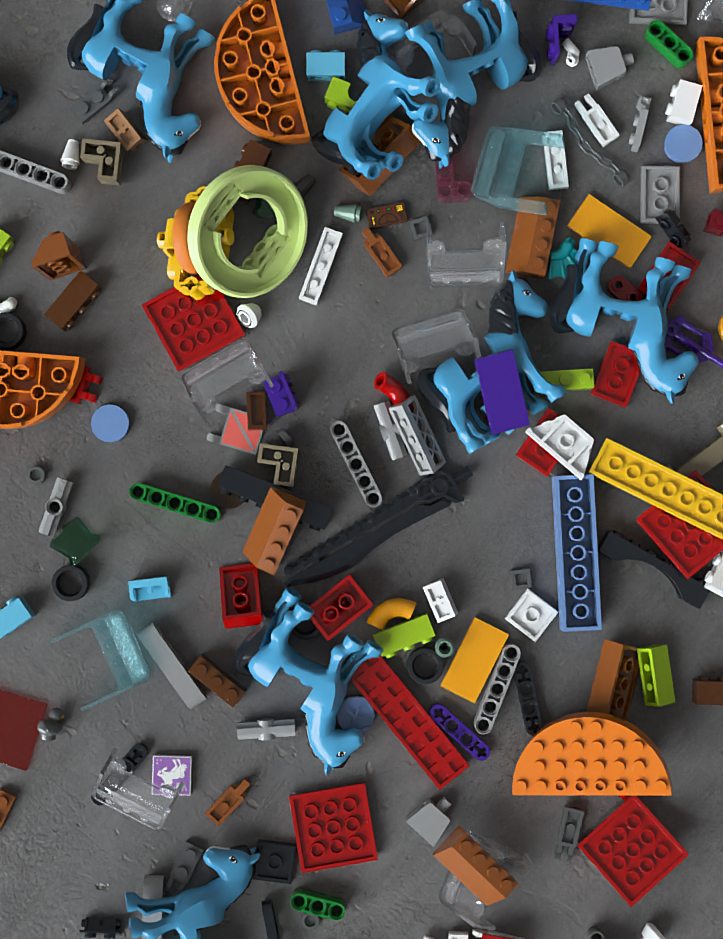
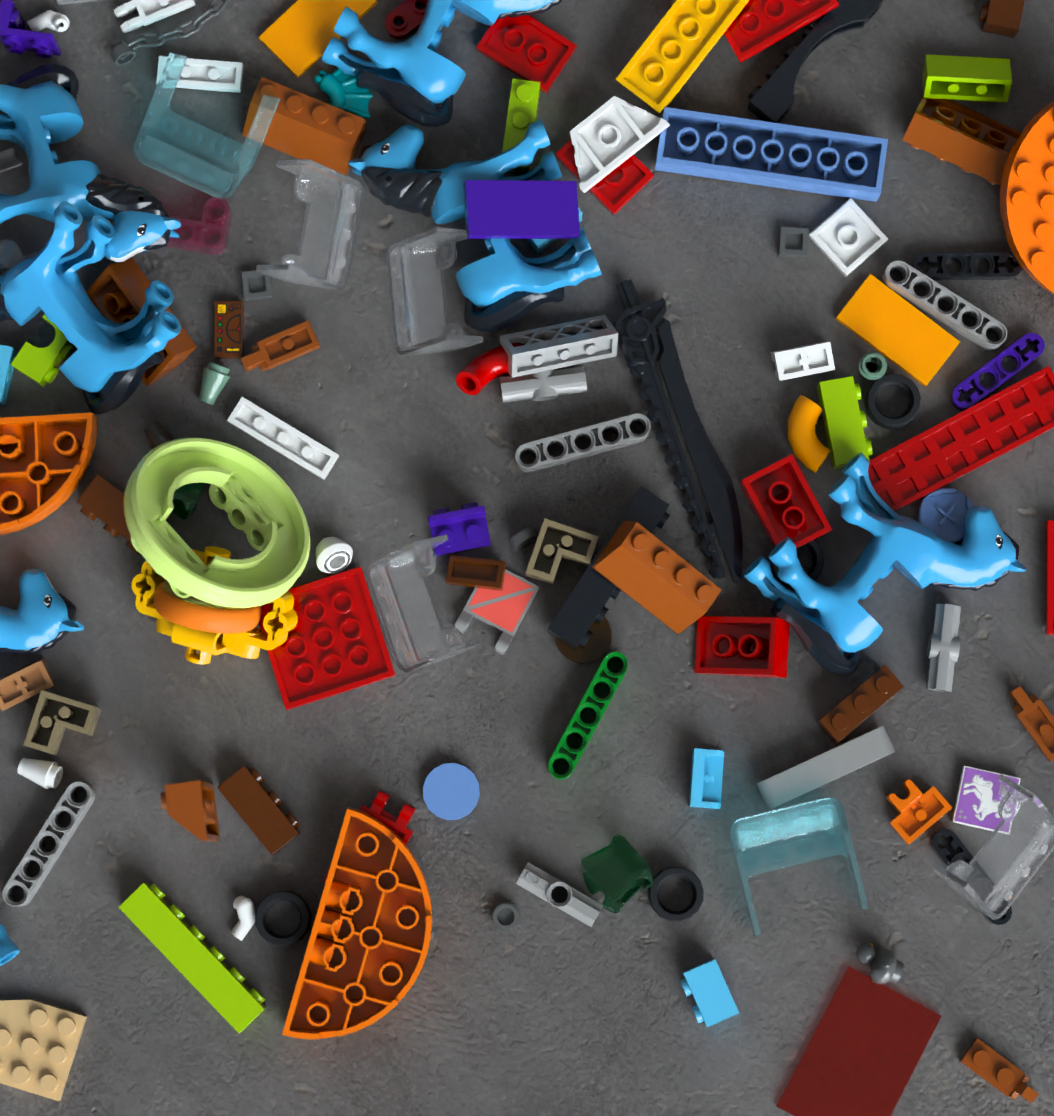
camera: 80 degrees left, 5 degrees down
none -> orange plate [886,778,952,845]

